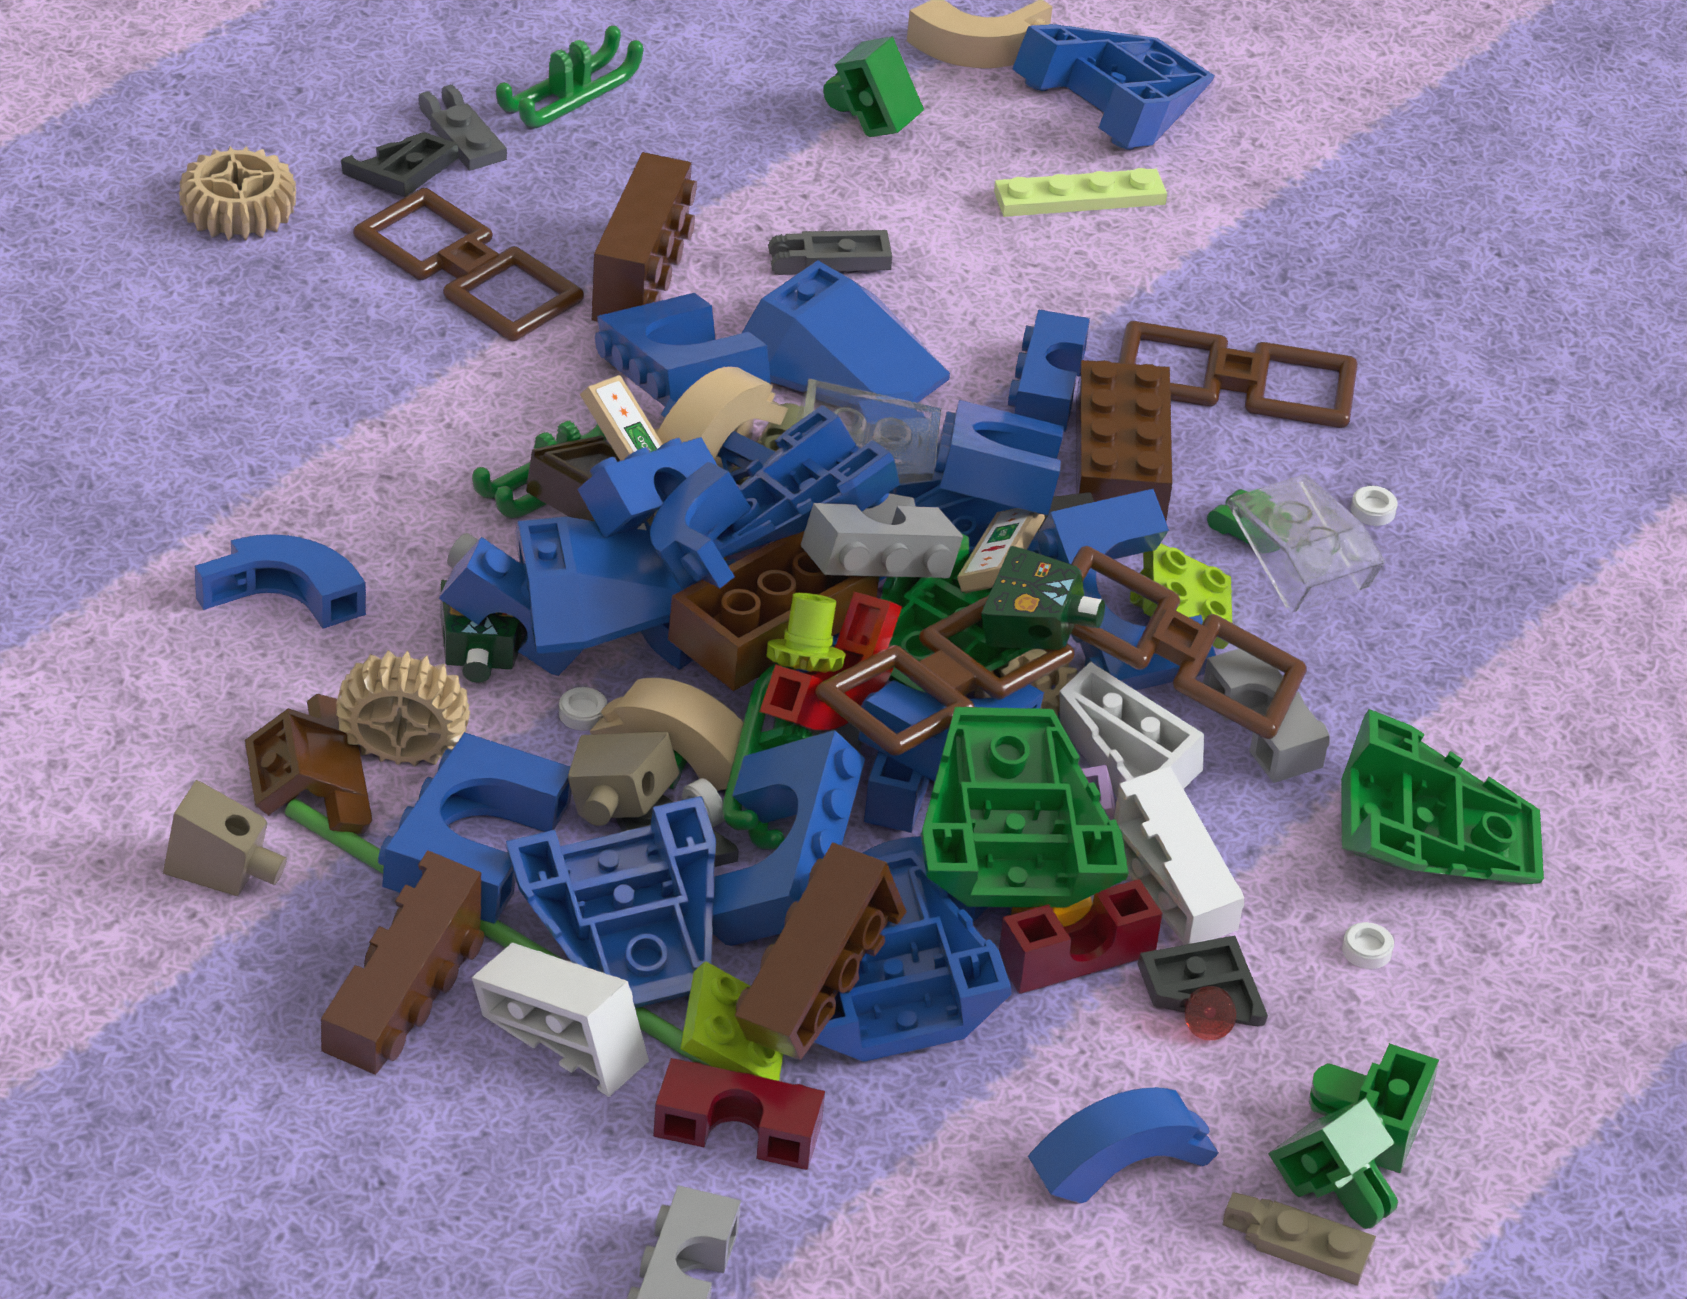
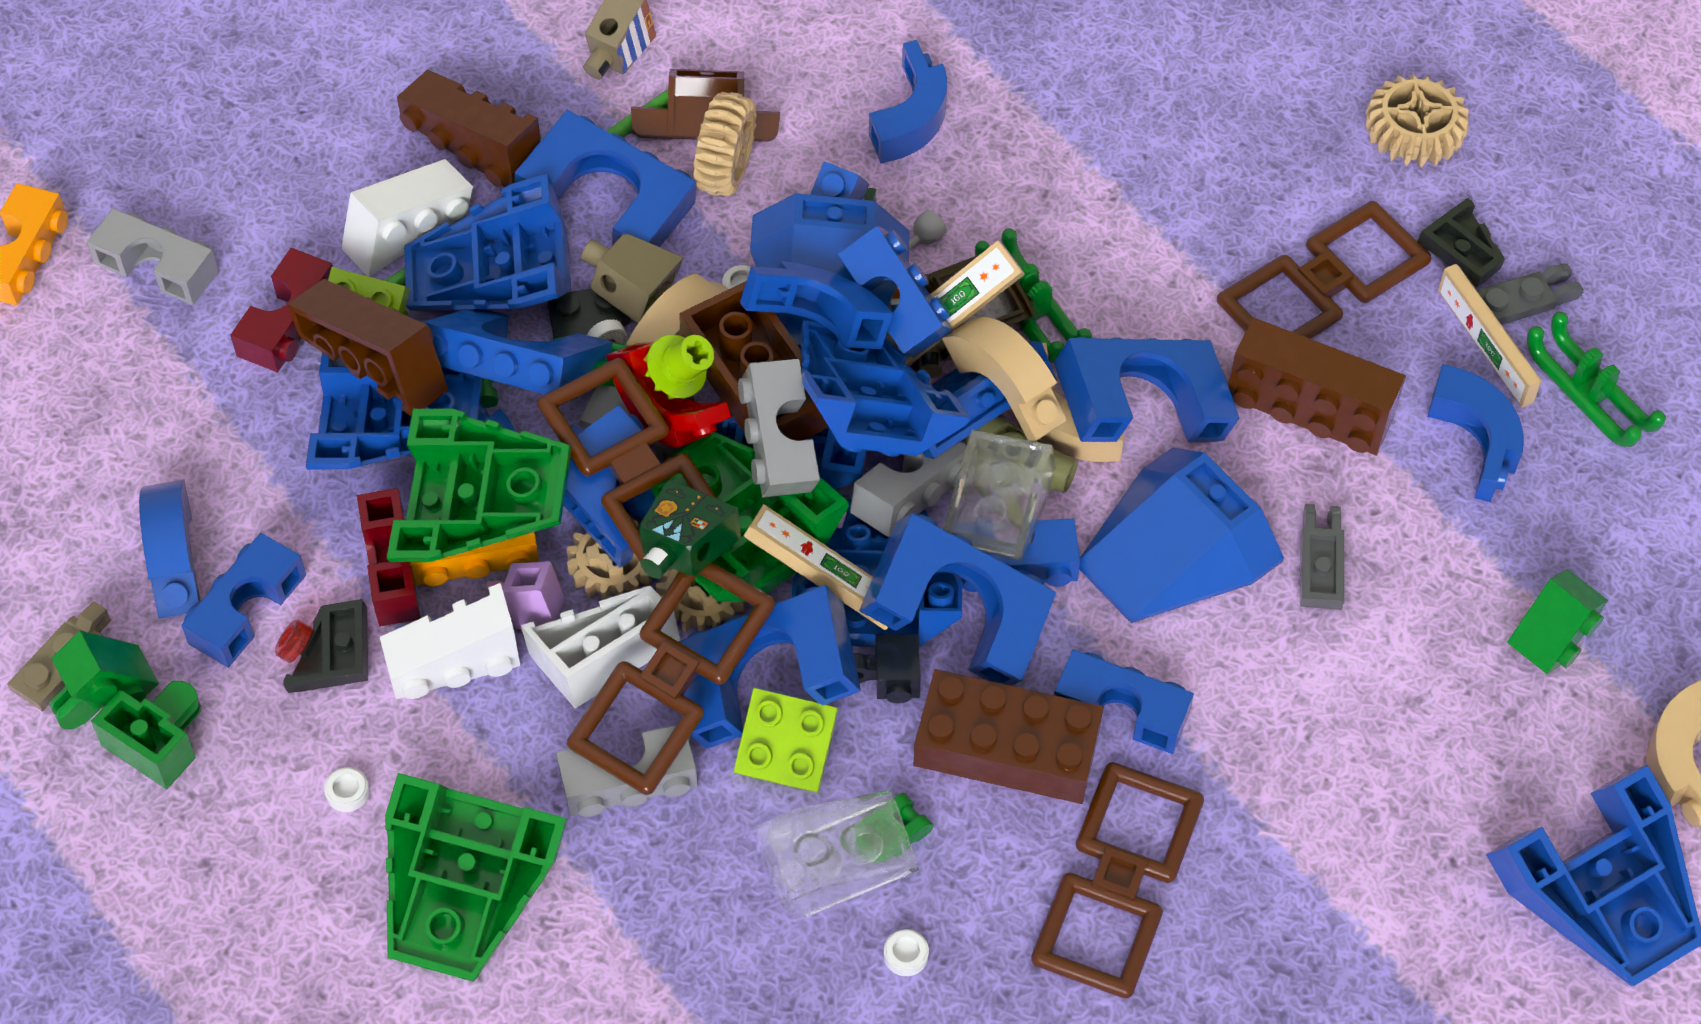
camera: 105 degrees right, 15 degrees up
yellowish green plate [994,168,1167,217] -> none
none -> blue arch [181,532,306,668]
none -> blue arch [1427,364,1524,502]
none -> tile [1438,264,1542,407]

